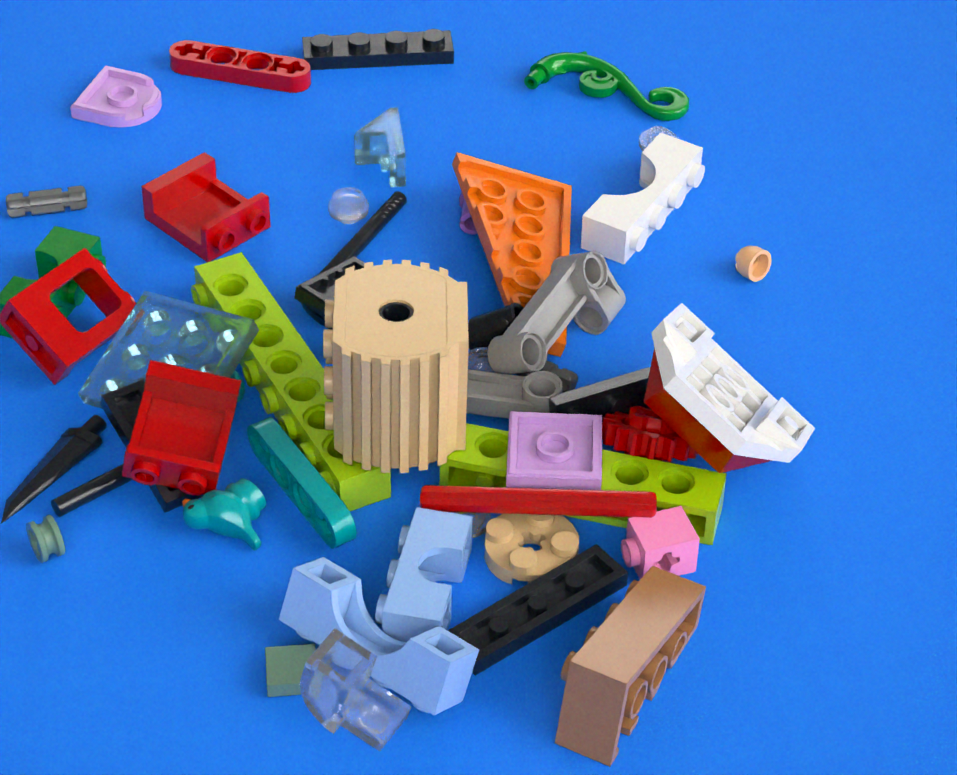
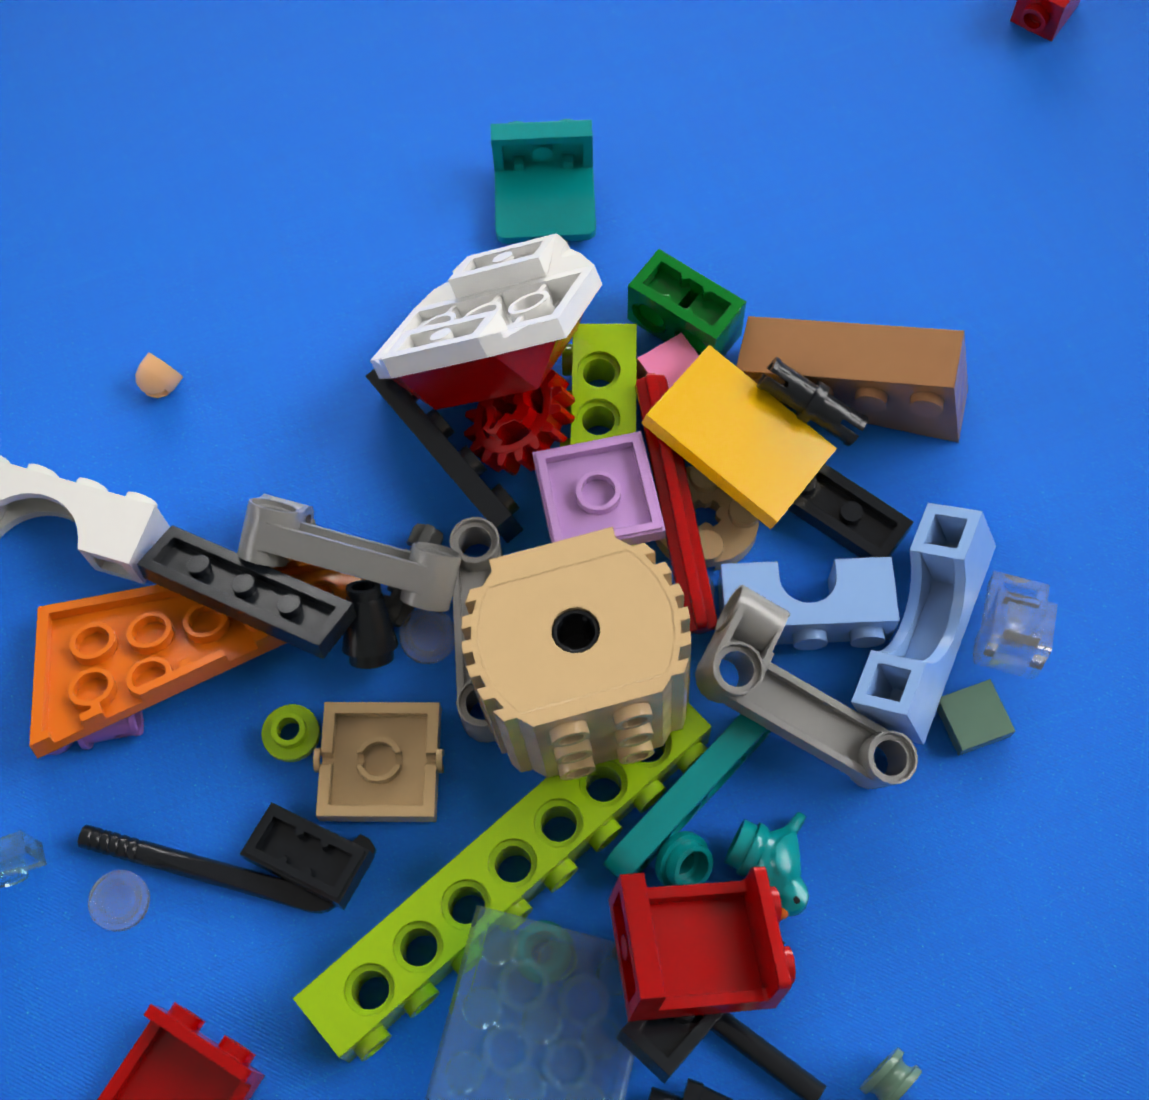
camera: 100 degrees left, 25 degrees up
none -> black plate [137,525,357,659]
none -> teal bracket [491,119,596,244]
none -> green brick [627,249,746,356]
none -> yellow tile [641,345,837,529]
none -> teal plate [655,831,713,886]
none -> light grey piece [695,585,918,789]
none -> black pin [757,357,868,446]

